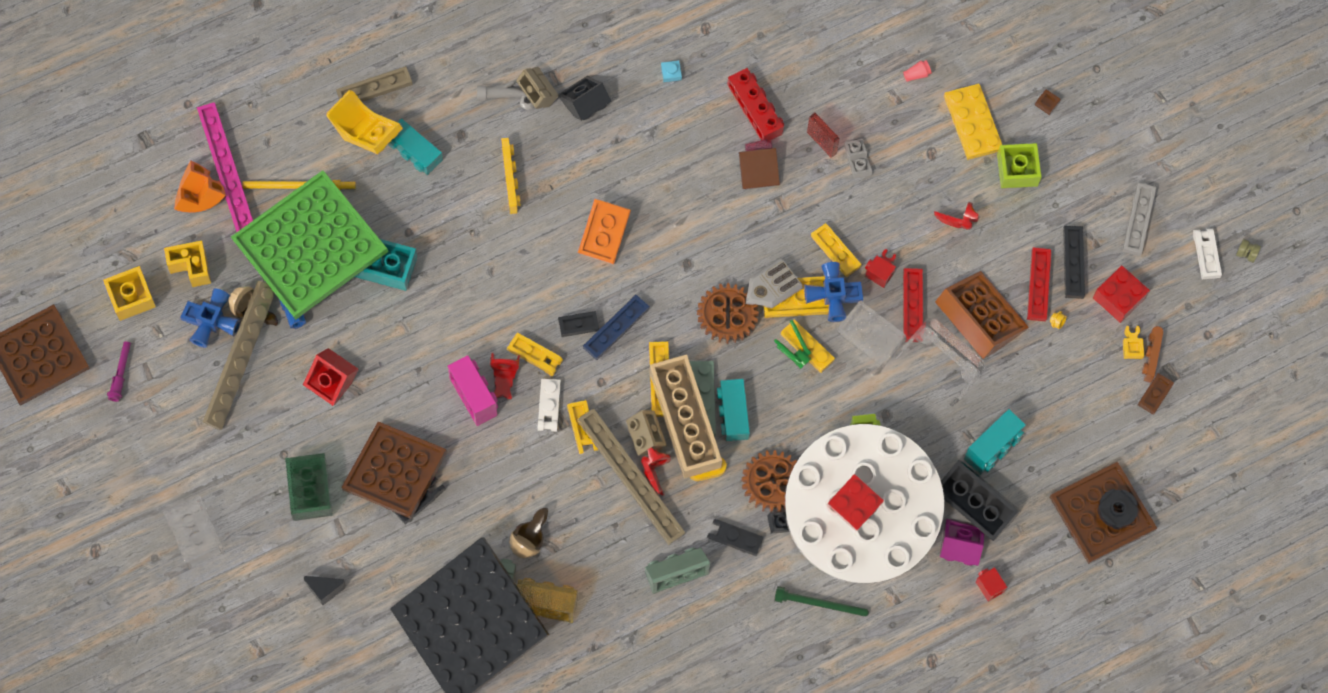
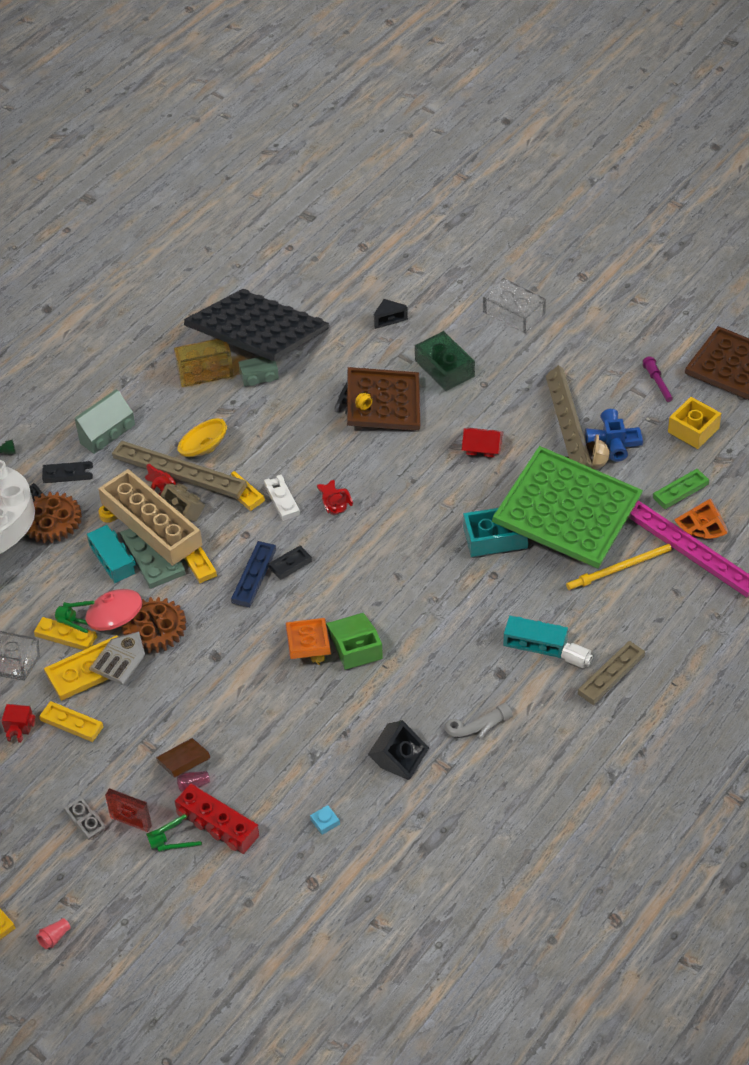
camera: 160 degrees right, 20 degrees down
yellow brick [164,241,211,287] -> none
yellow bracket [326,90,403,155] -> none
dark pink brick [447,355,498,426] -> none
yellow plate [501,138,521,214] -> none
yellow plate [507,332,563,376] -> none
piece [509,508,548,558] -> none
dark tan brick [516,67,558,109] -> none
blue brick [804,262,863,322] -> none
none -> coral dish [85,589,142,631]
none -> green plant [146,814,202,852]
none -> yellow dish [177,418,227,457]
none -> bright green slope [326,612,383,670]
none -> yellow plate [355,393,372,410]
none -> white brick [561,643,593,669]
none -> bright green plate [653,469,709,509]

